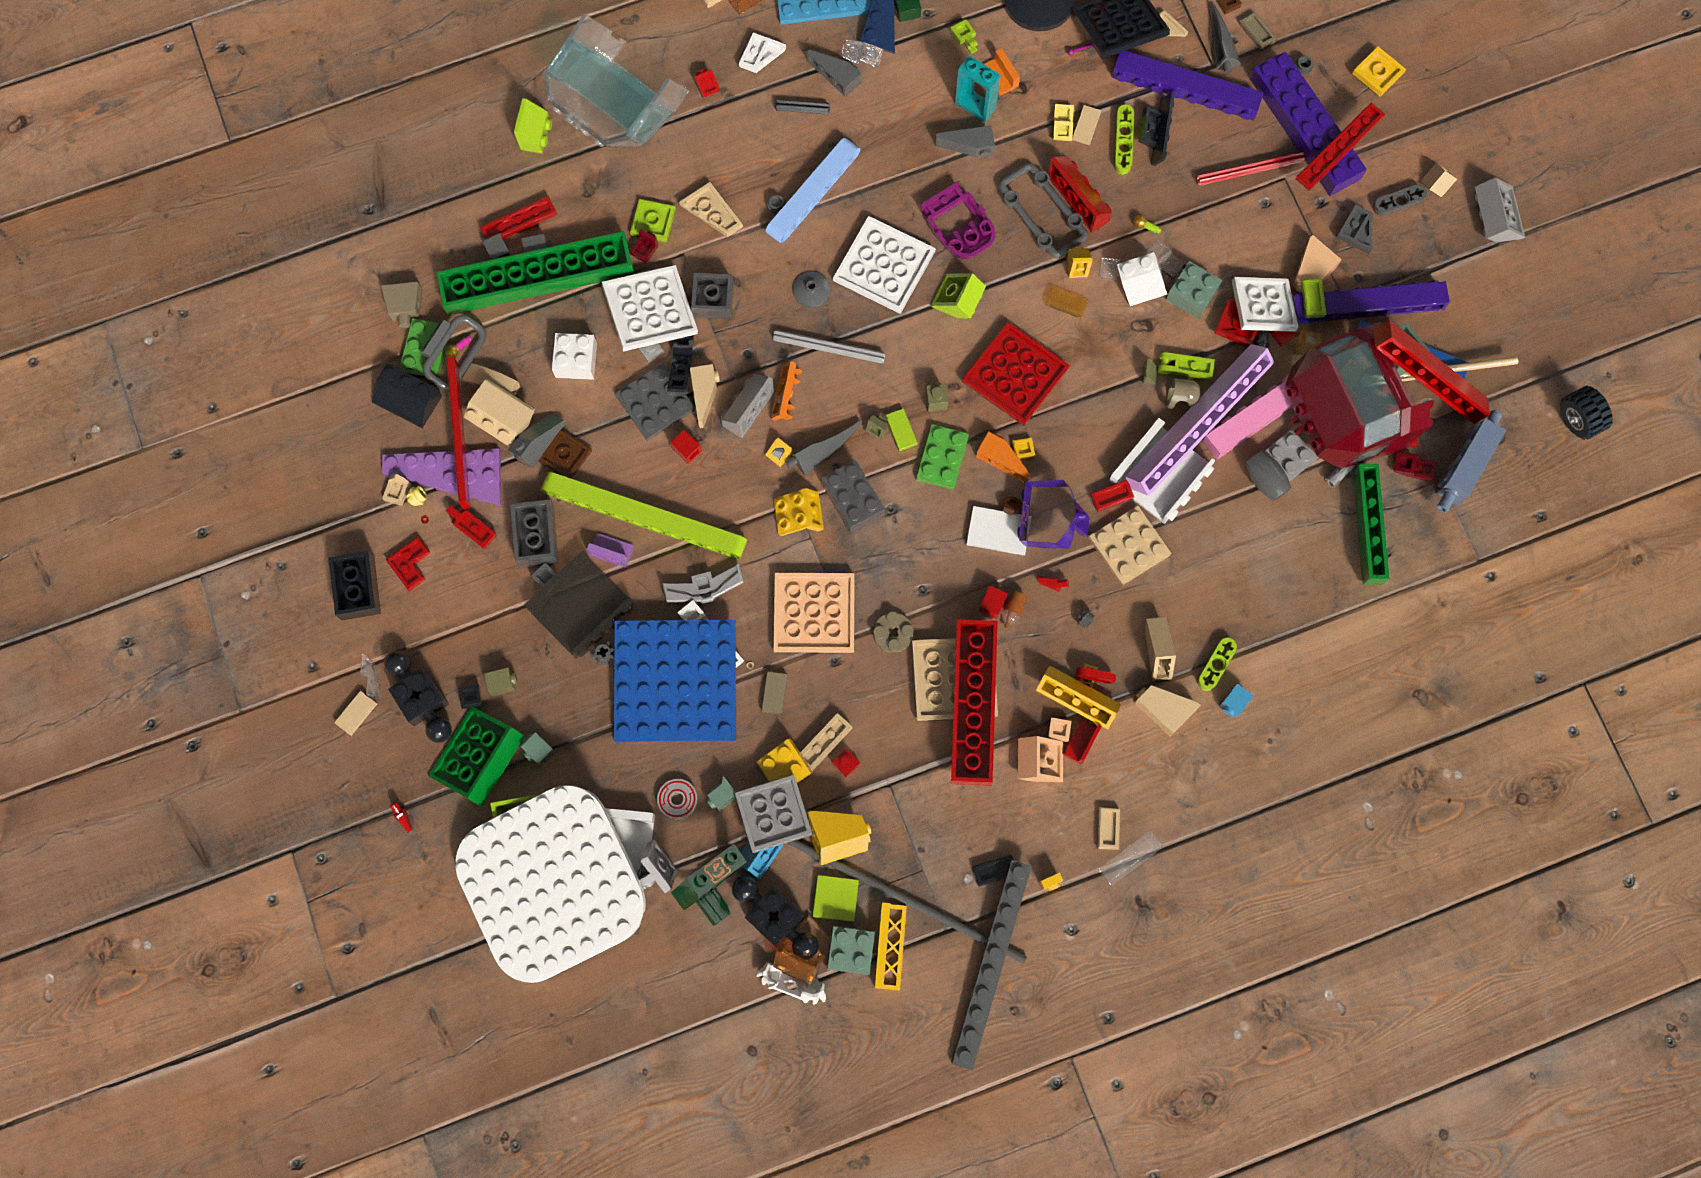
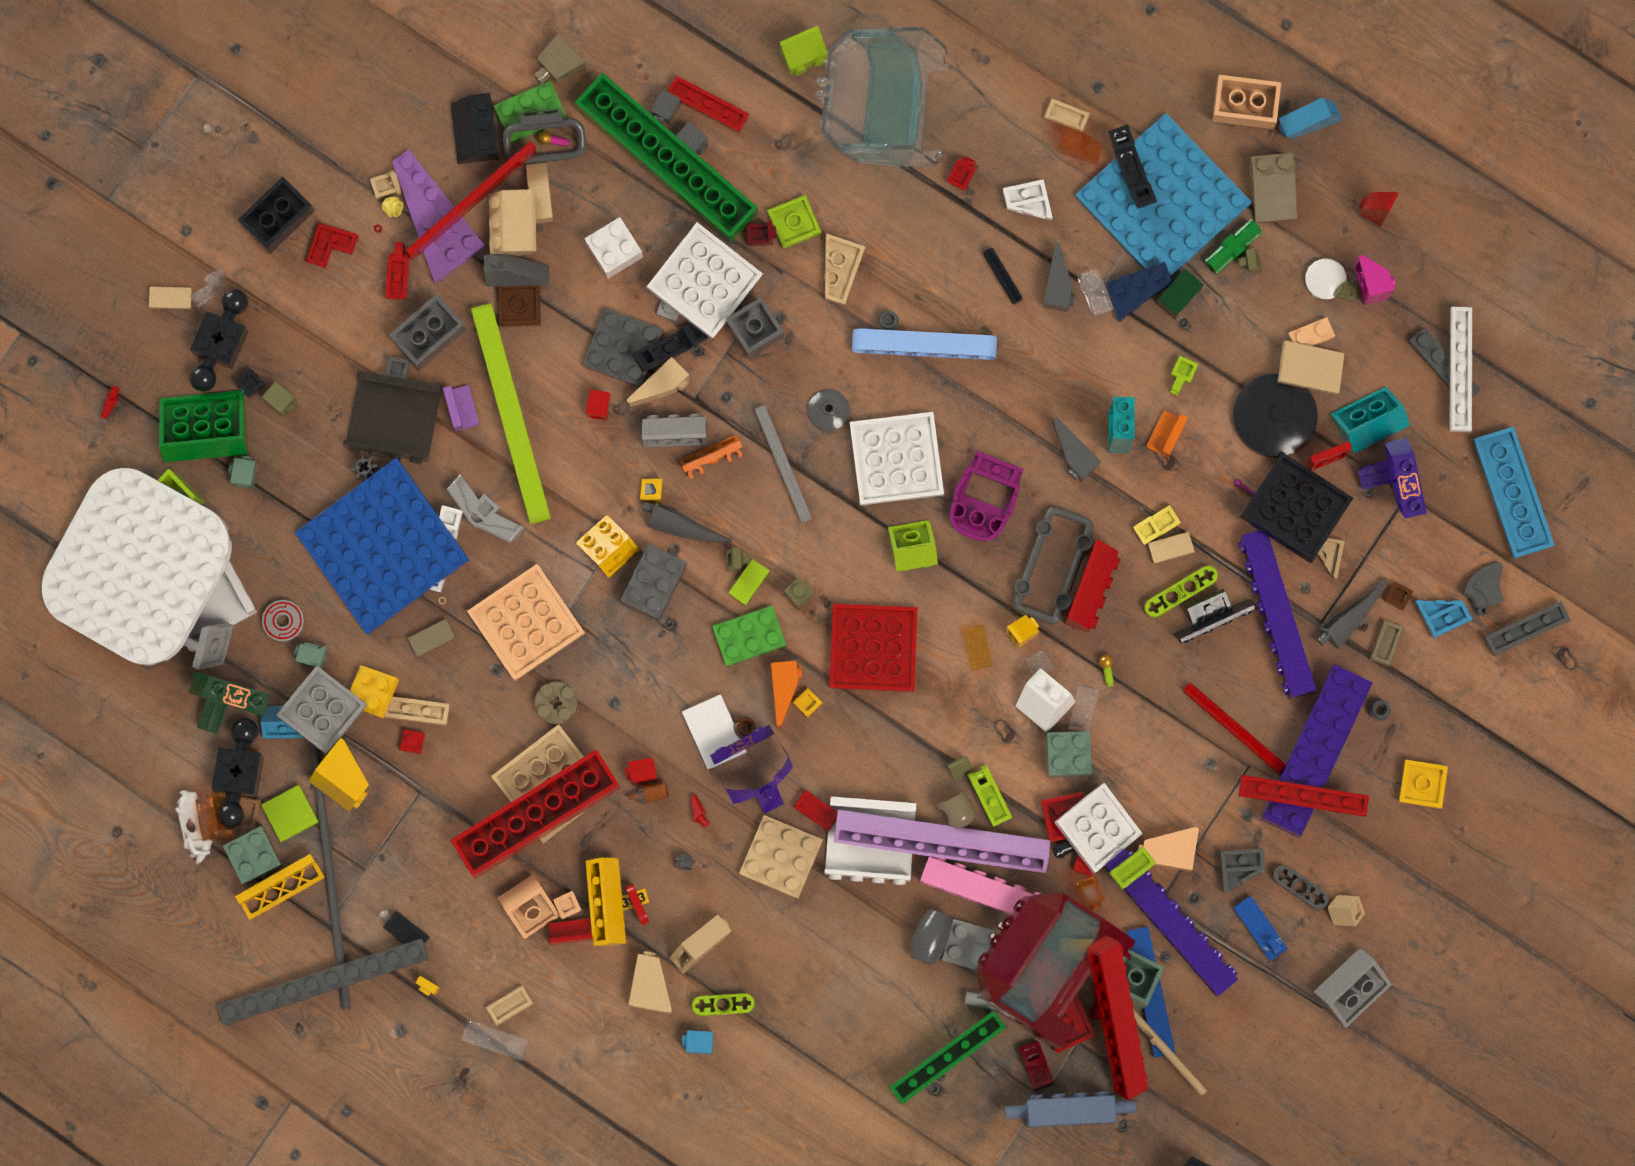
camera: 55 degrees right, 5 degrees up
none -> blue hinge [1233,896,1288,961]

